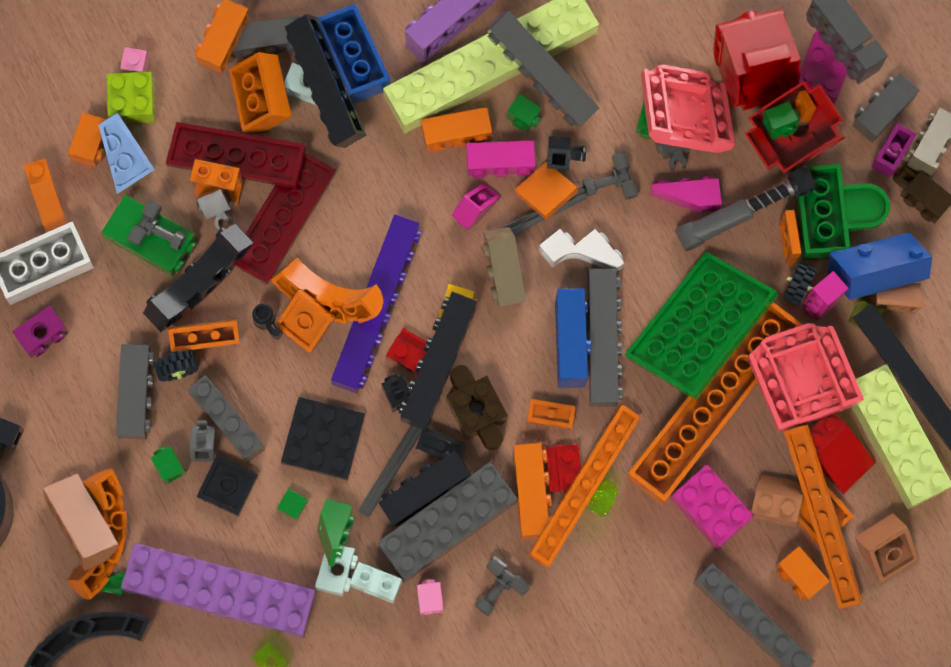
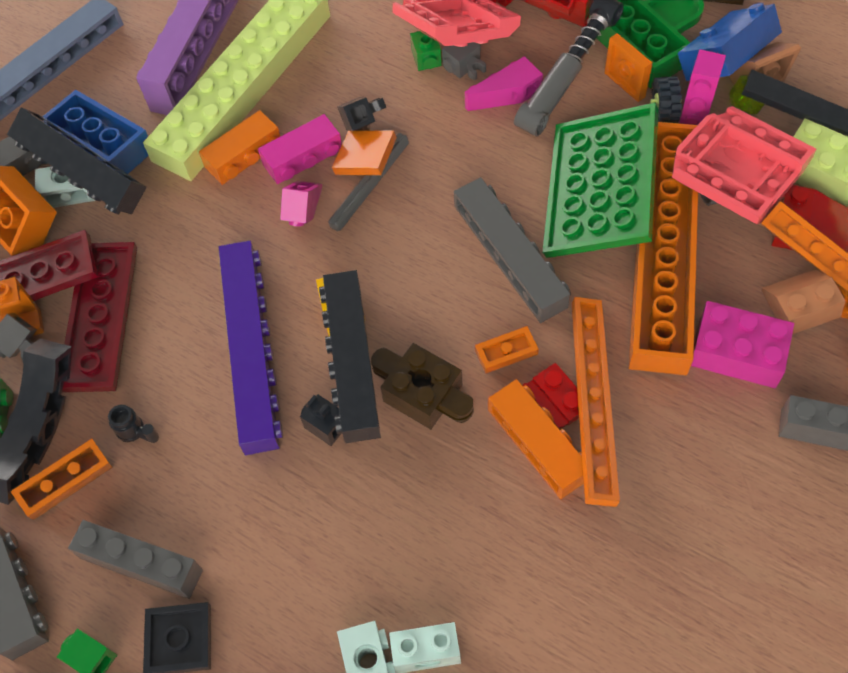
camera: 20 degrees left, 15 degrees down
black wheel [154,350,199,382] -> none
dark grey brick [190,420,216,462] -> none
orange brick [271,258,383,324] -> none
orange tile [275,289,336,353] -> none
green tile [277,488,309,520] -> none
black plate [281,397,365,481] -> none
green slope [317,499,355,567] -> none
dark grey axle [359,425,423,517] -> none
dark grey brick [377,462,517,583] -> none
black brick [378,451,472,527] -> none
red plate [386,328,427,375] -> none
black plate [415,429,467,458] -> none
bright pink brick [417,579,443,615] -> none
dark grey bar [474,556,531,616] -> none
dark tan wedge [483,227,526,307] -> none
dark grey brick [485,11,599,127] -> none
green brick [506,94,542,132] -> none
white arch [538,229,625,272] -> none
blue brick [555,288,591,388] -> none
dark grey bar [582,152,639,200] -> none
clear neon green brick [586,480,619,518] -> none

